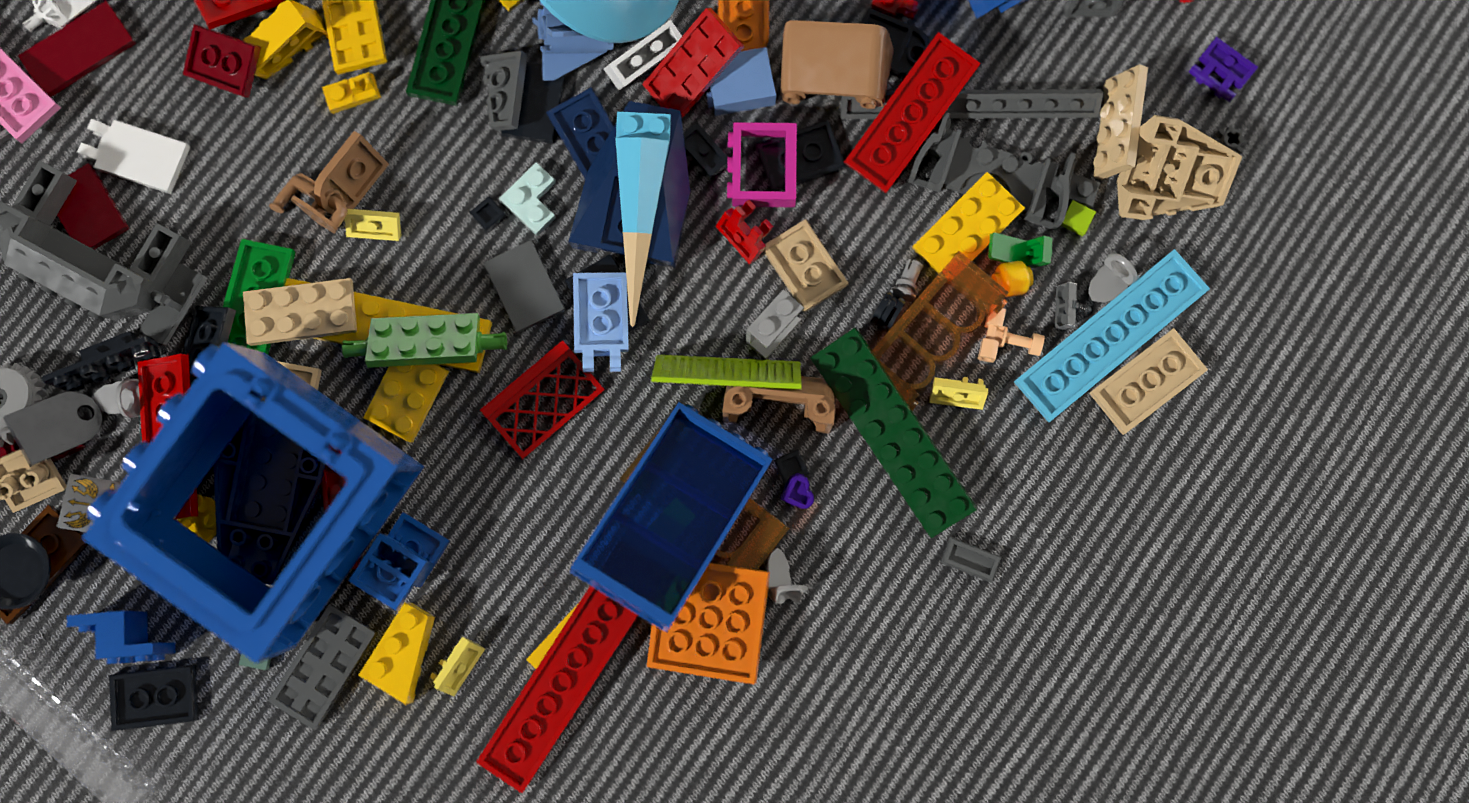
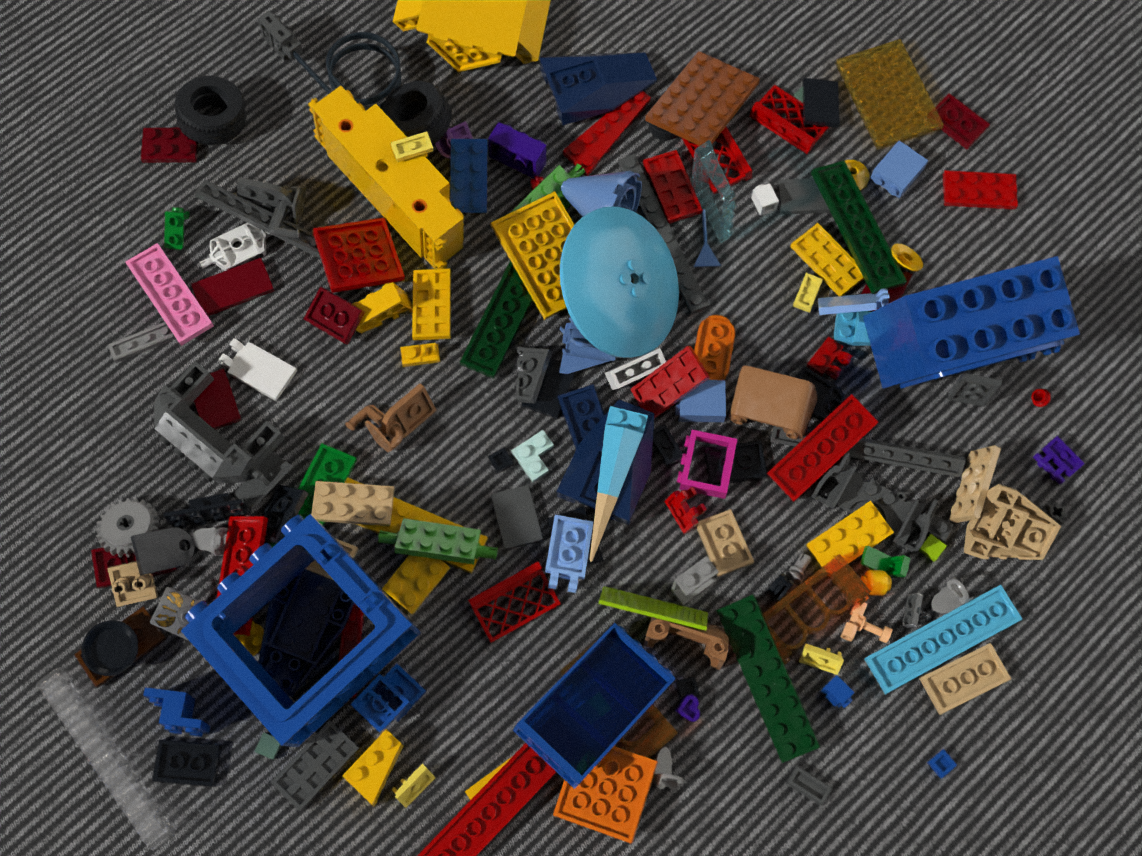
camera: 10 degrees right, 10 degrees down
light yellow plate [345,209,401,241] -> none
none -> blue window [820,675,855,708]
none -> blue tile [927,749,957,779]

